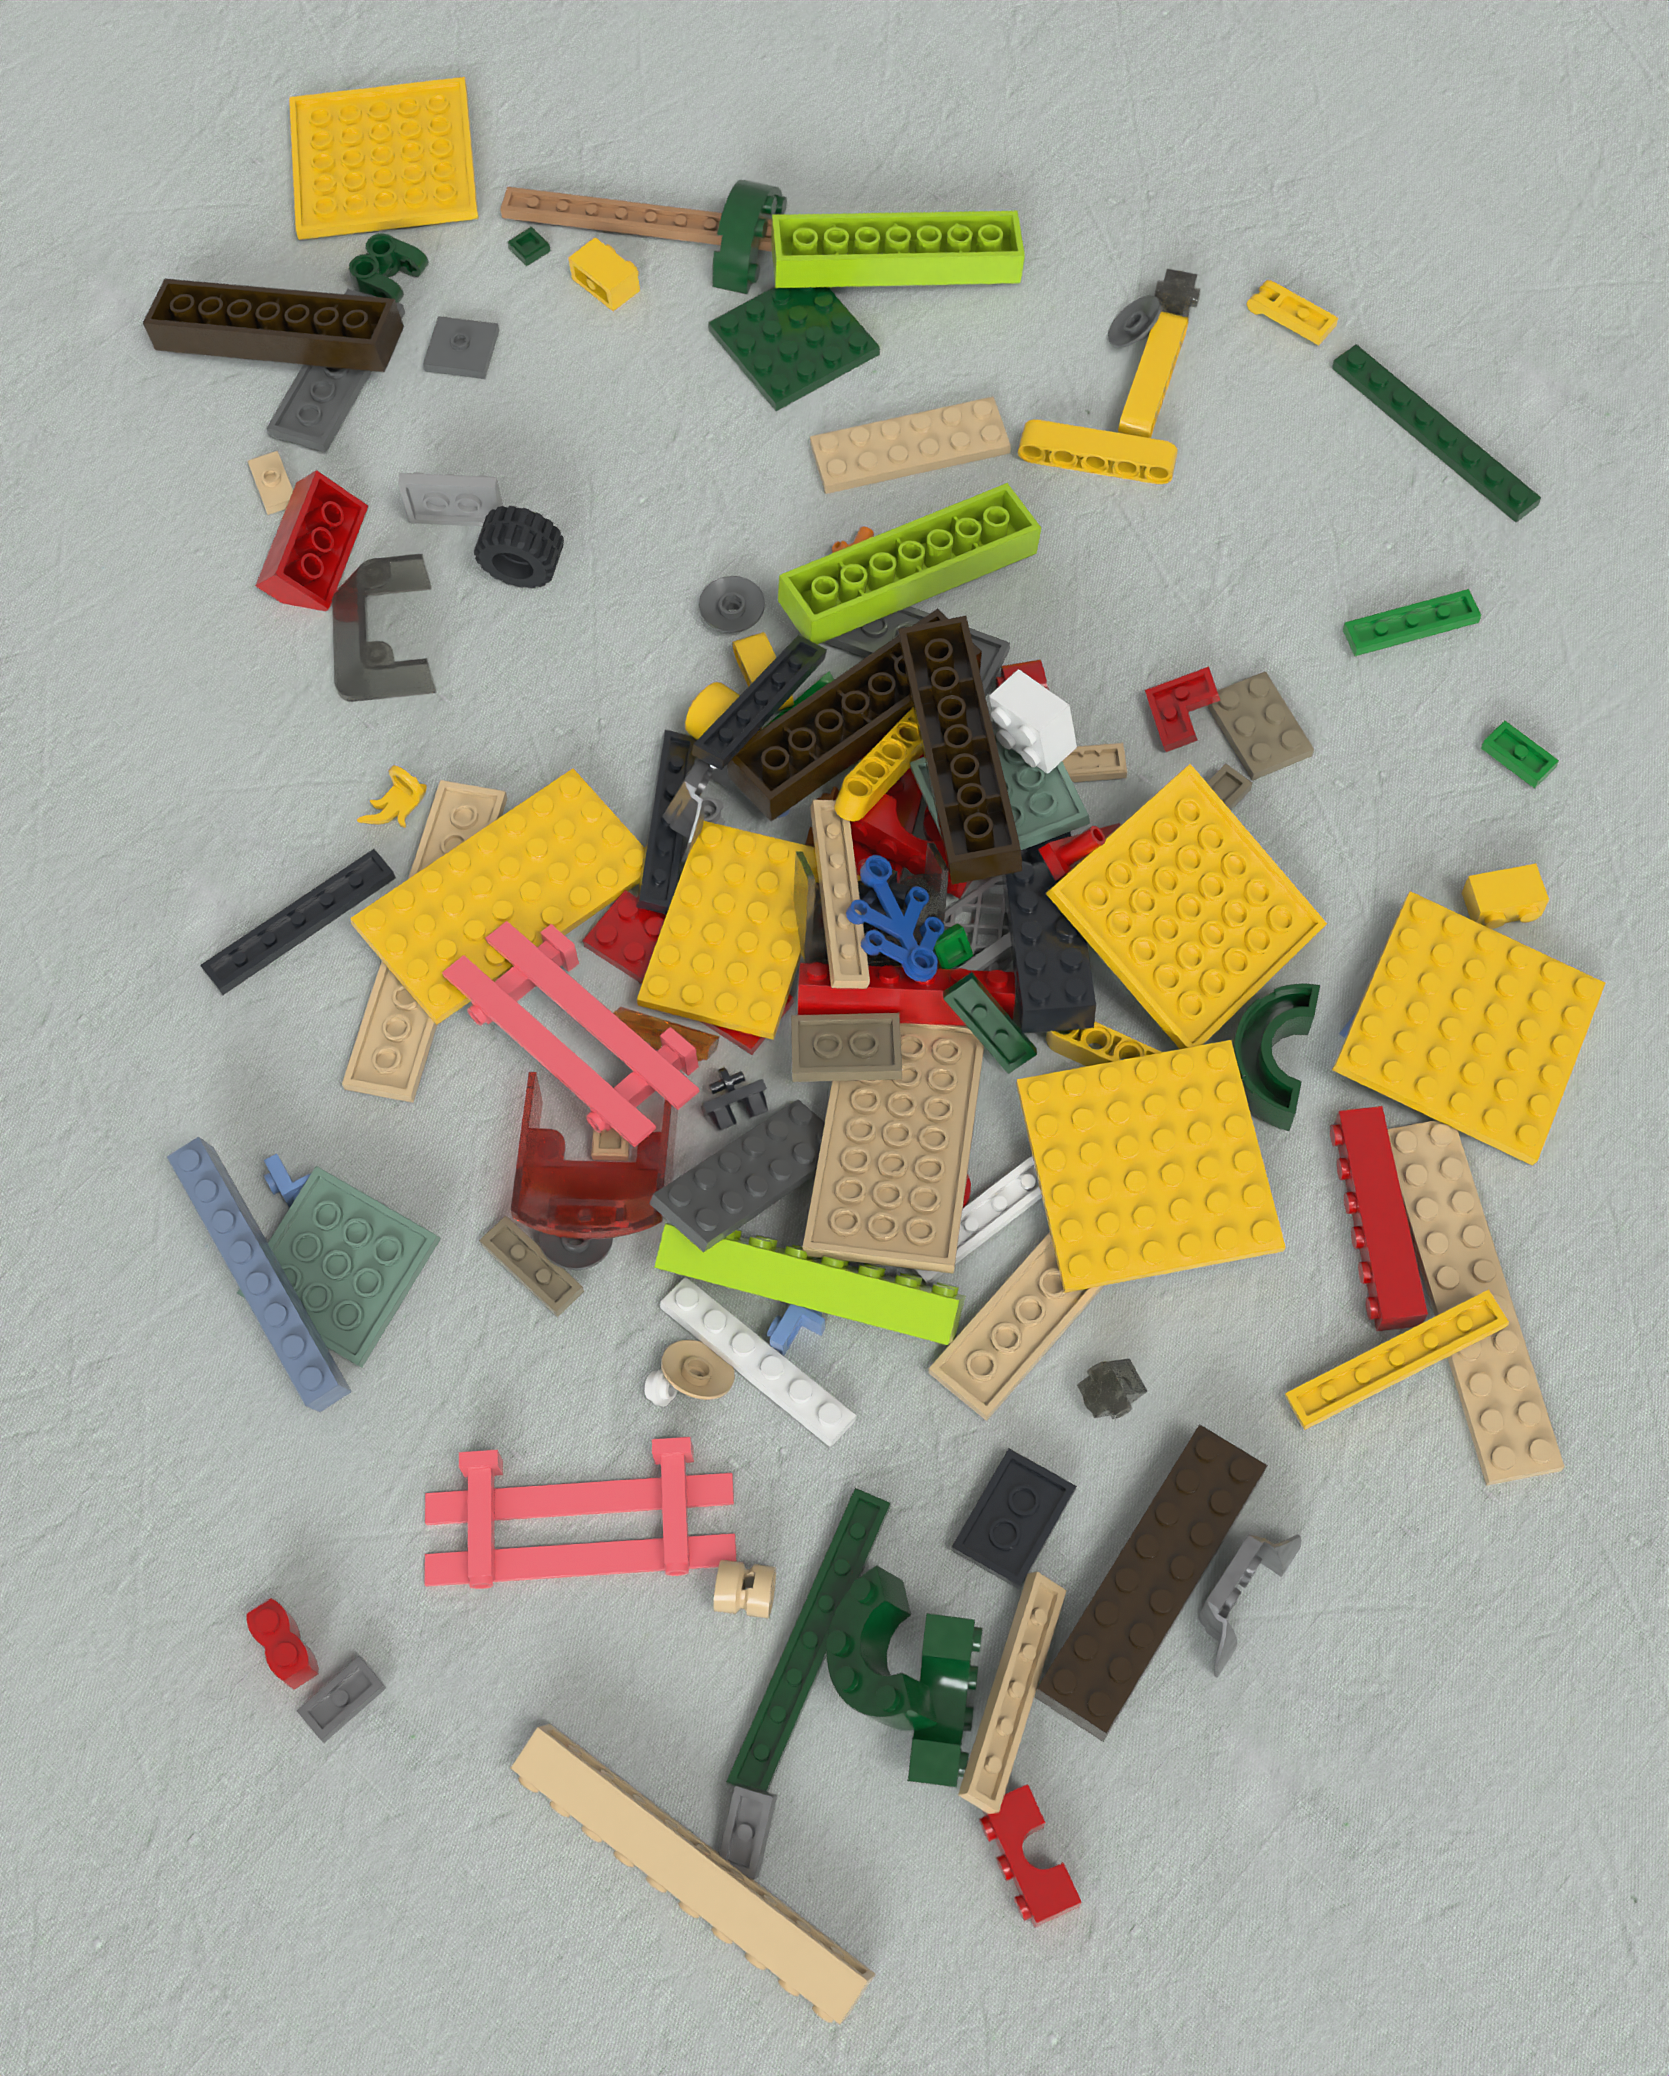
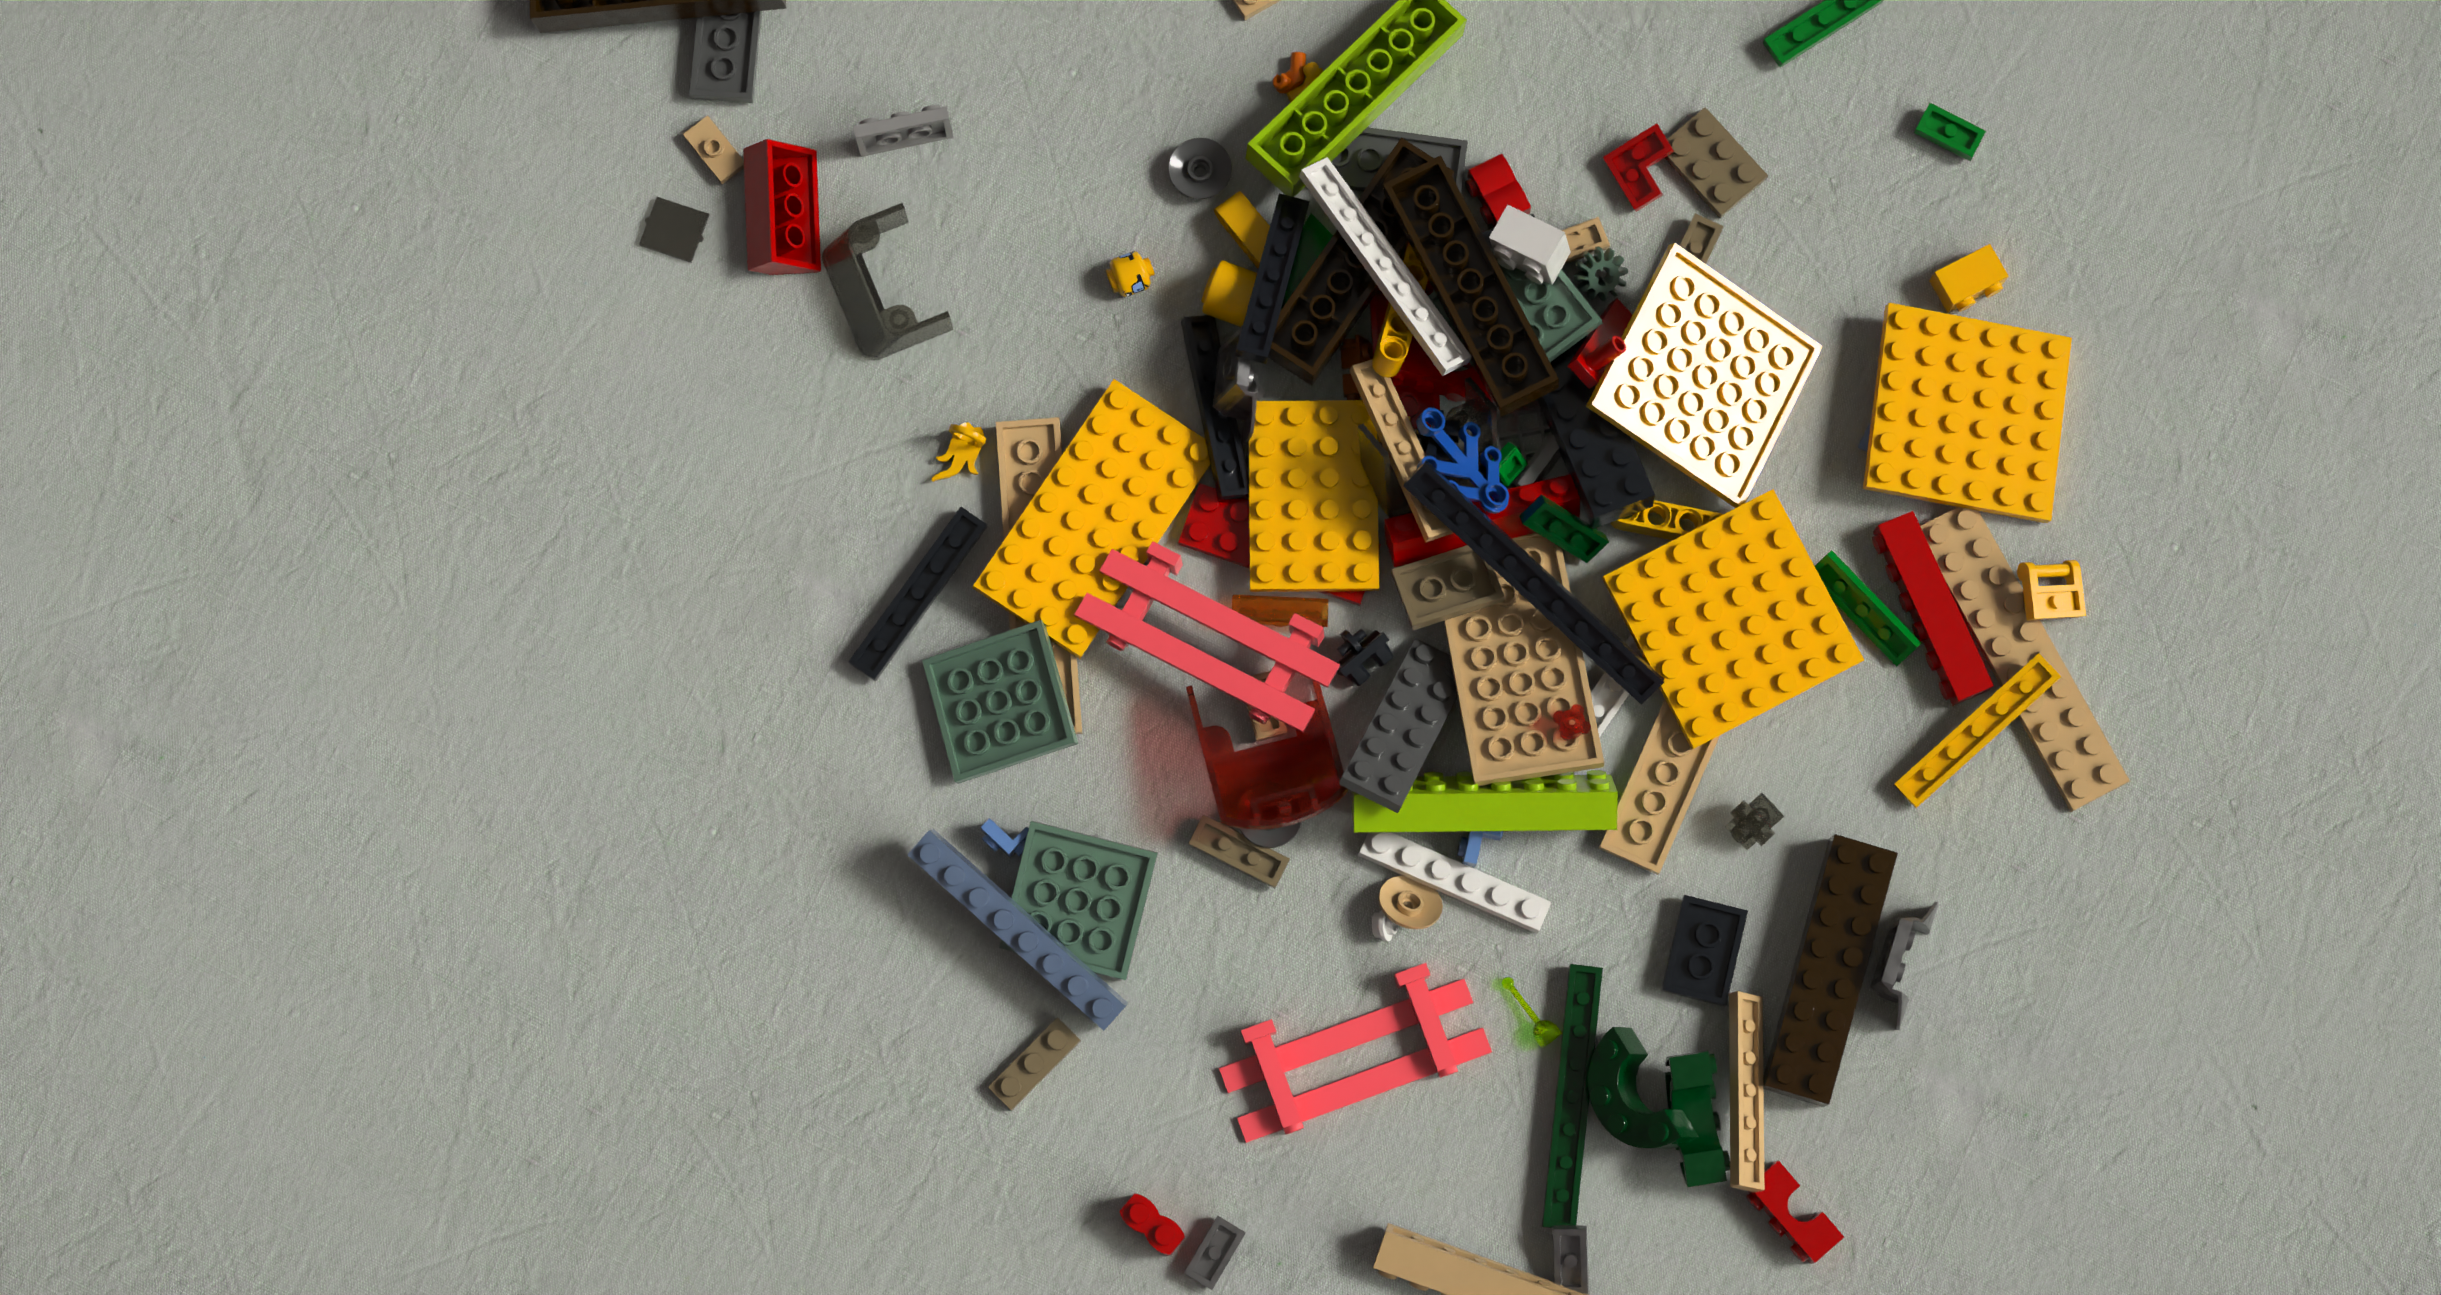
camera: 20 degrees left, 15 degrees up
black tyre [474,506,564,588] -> none
tan wheel [713,1559,776,1619] -> none
dark green brick [1233,983,1320,1131] -> none
none -> clear smoke piece [639,197,710,263]
none -> sand green plate [922,620,1078,784]
none -> dark tan plate [988,1017,1081,1111]
none -> yellow head [1105,251,1155,297]
none -> white plate [1299,157,1472,376]
none -> black plate [1403,460,1664,705]
none -> clear neon green hinge [1501,977,1562,1048]
none -> clear red plate [1553,704,1591,741]
none -> sand green gear [1573,246,1628,301]
none -> green plate [1815,550,1922,667]
none -> yellow plate [2017,560,2086,620]

